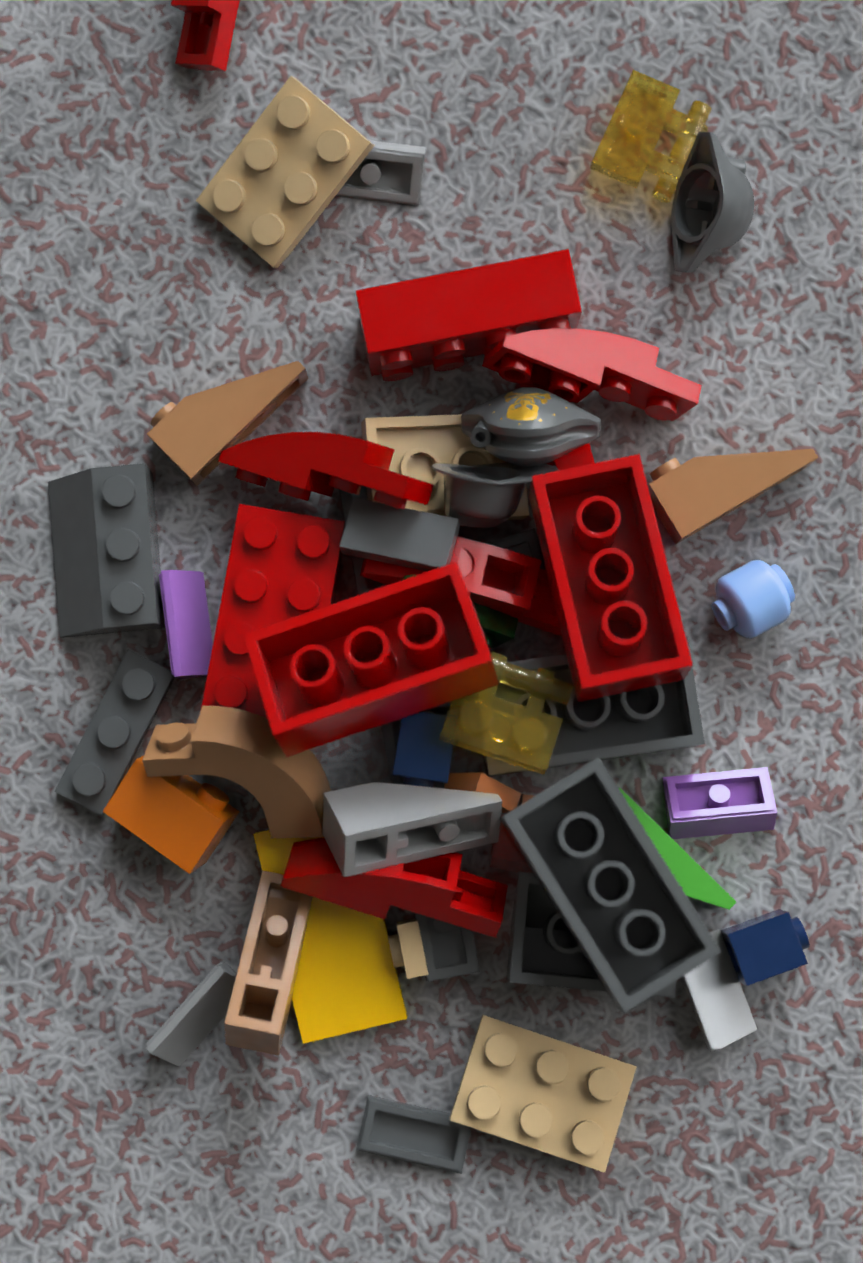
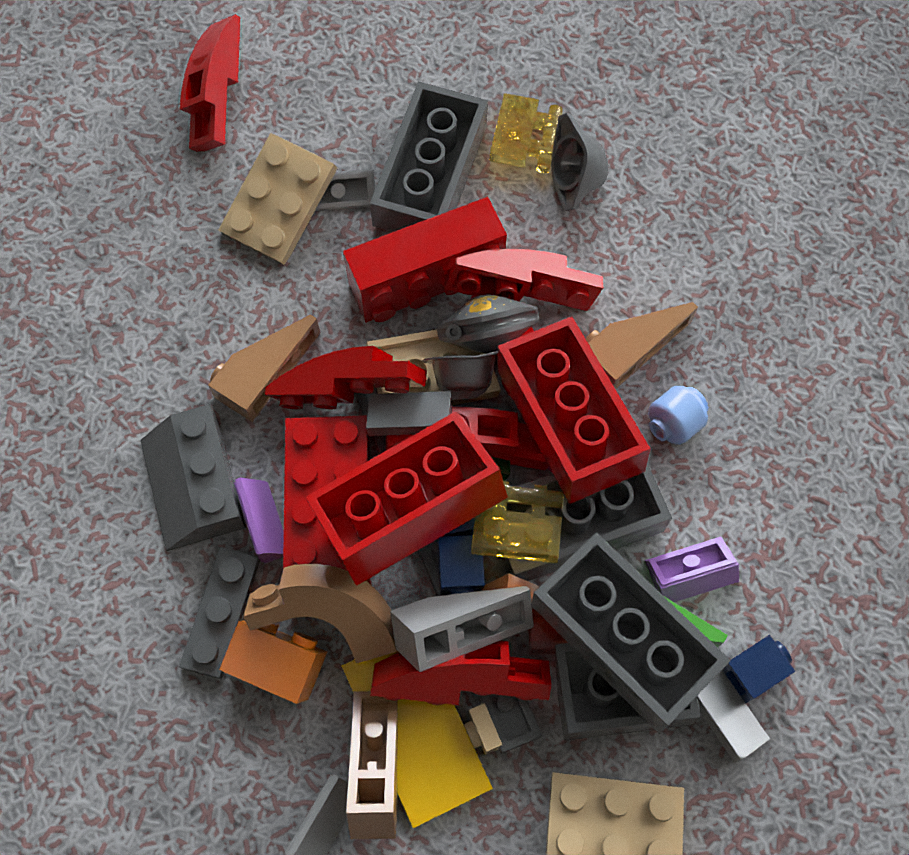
camera: 10 degrees left, 15 degrees down
none -> dark grey brick [370,81,488,232]

